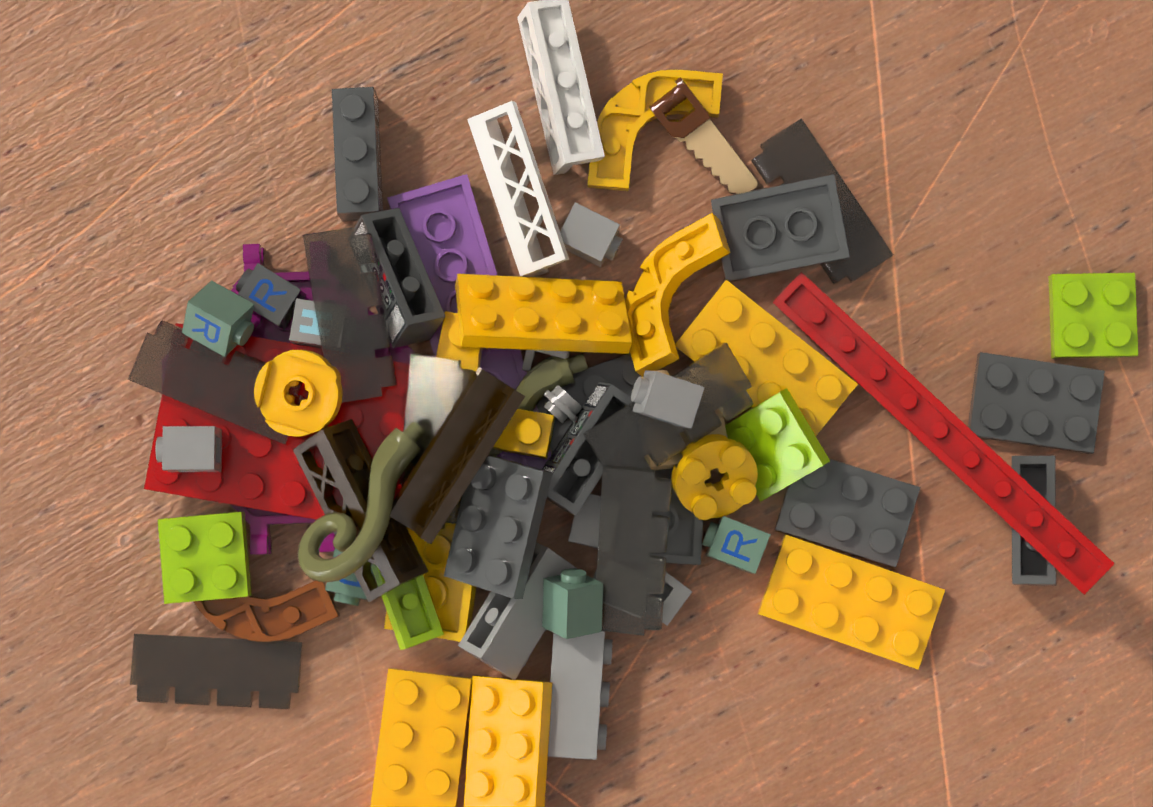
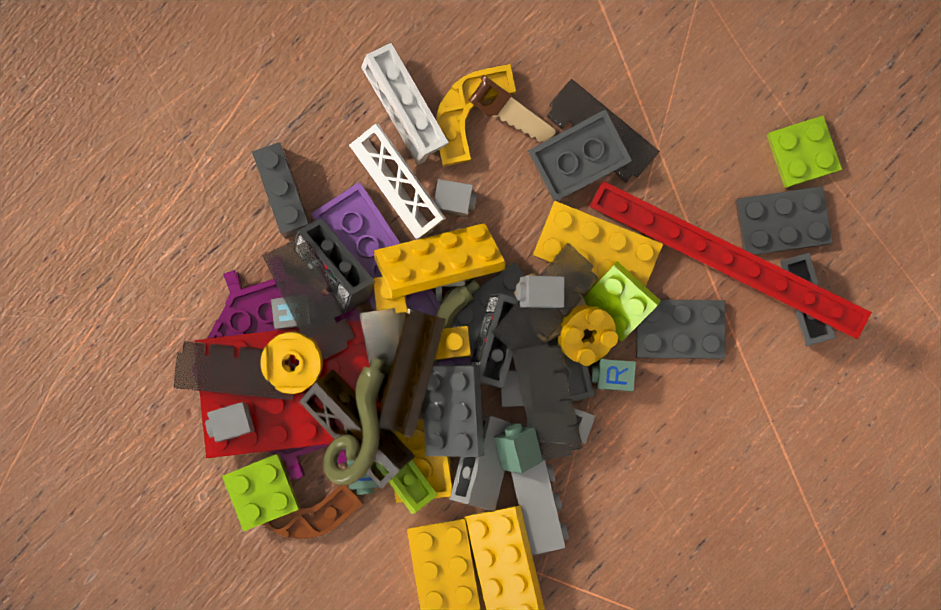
camera: 20 degrees left, 0 degrees up
clear smoke windscreen [130,634,302,709] -> none
sand green brick [182,280,255,357] -> none
dark grey brick [236,263,307,330] -> none
light grey plate [543,385,583,423] -> none
yellow plate [625,213,731,377] -> none
yellow plate [757,534,945,670] -> none

